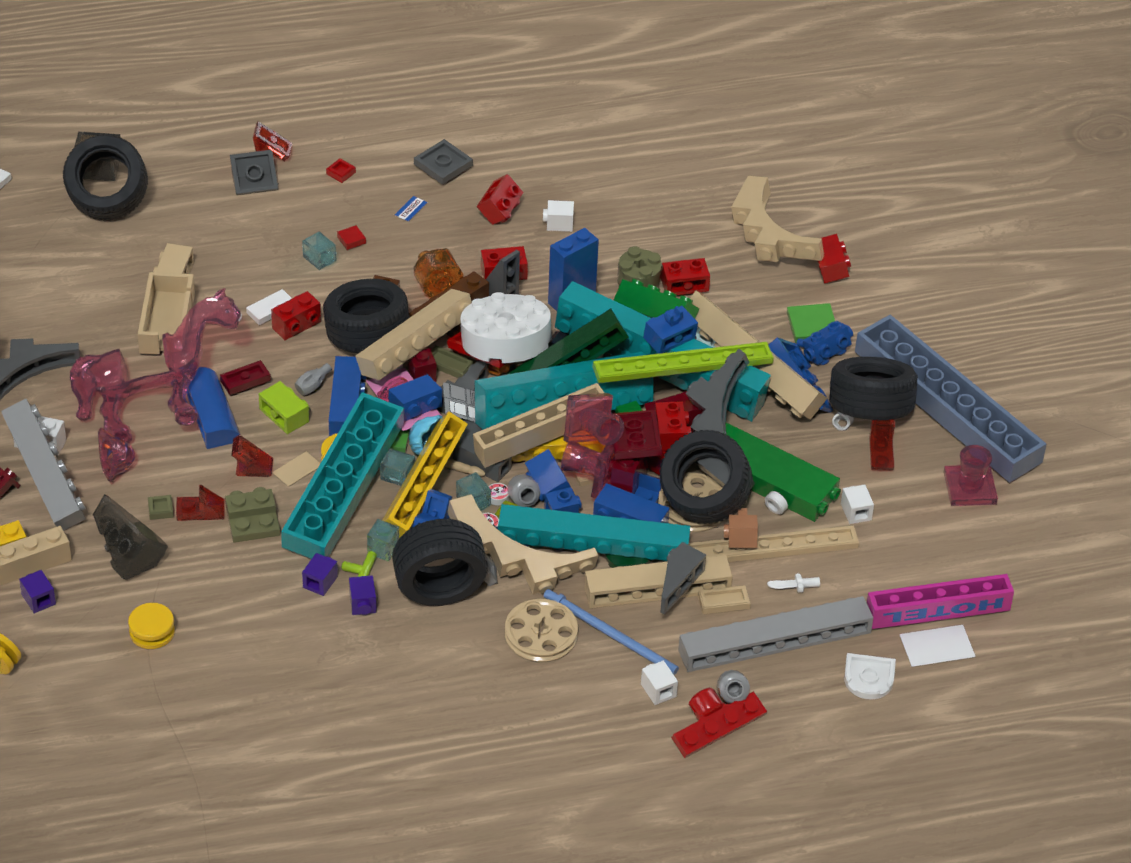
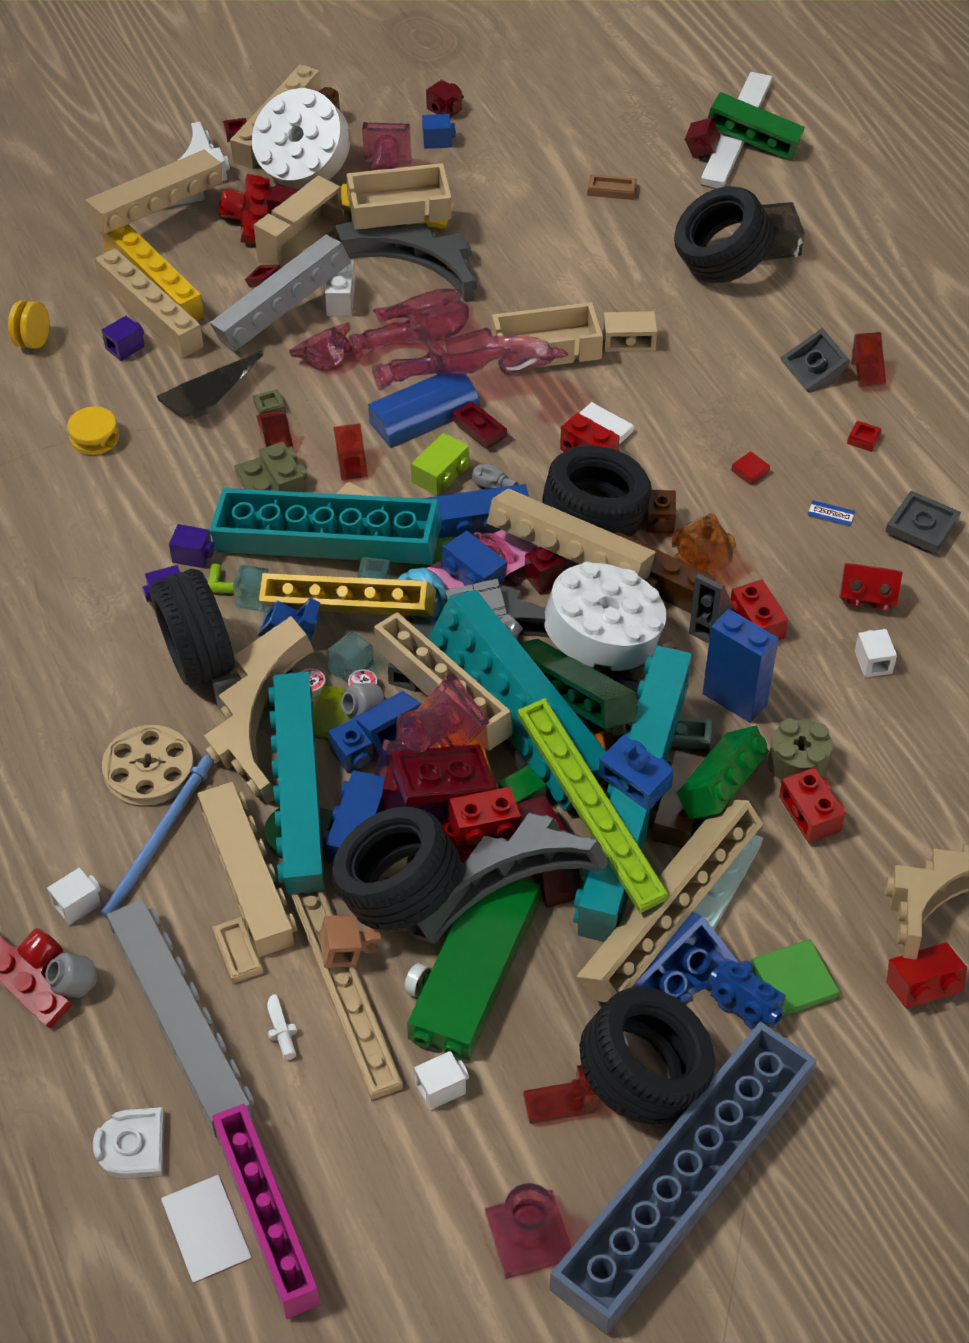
camera: 80 degrees right, 5 degrees up
clear light blue brick [302,231,336,270] -> none
dark grey slope [660,542,706,615] -> none

